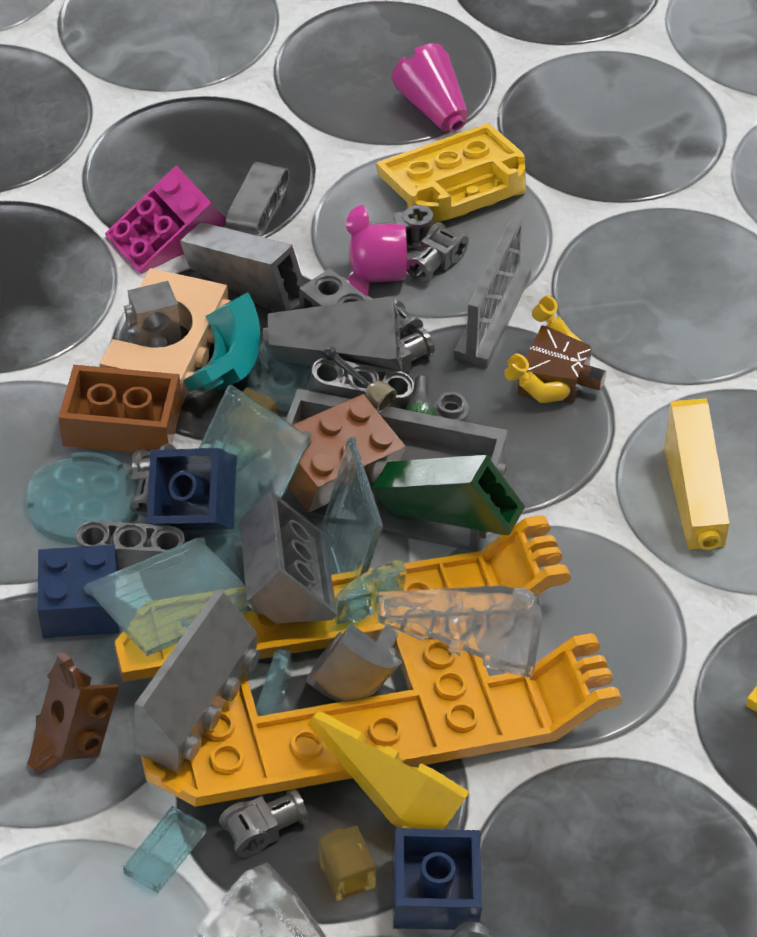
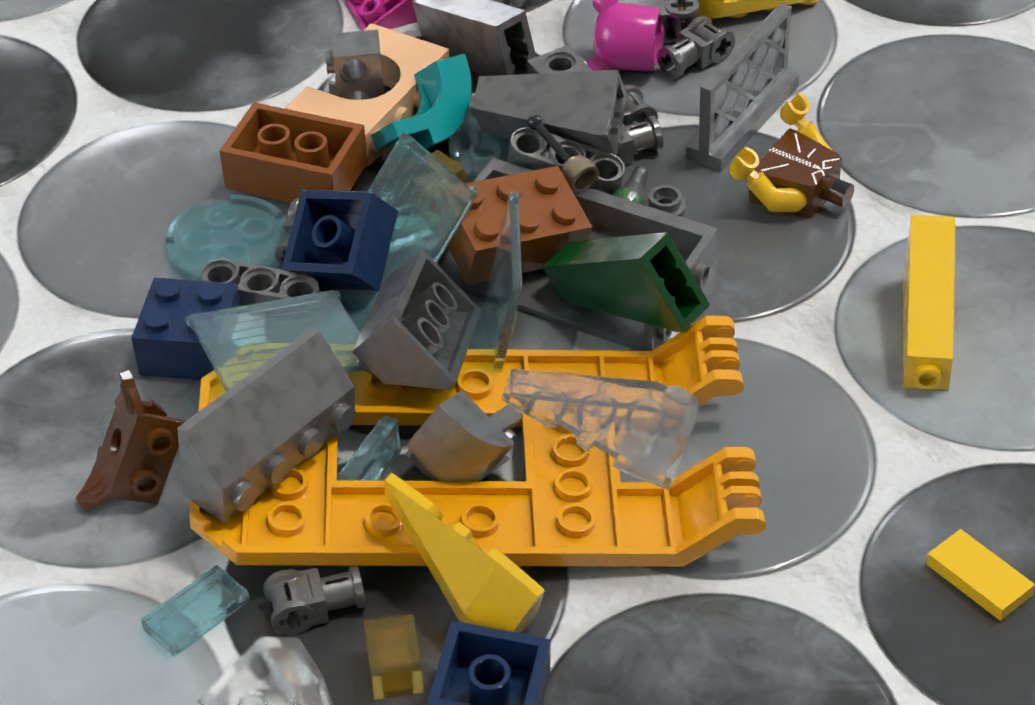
camera: 15 degrees right, 5 degrees down
clear light blue slope [334,559,407,625] -> none

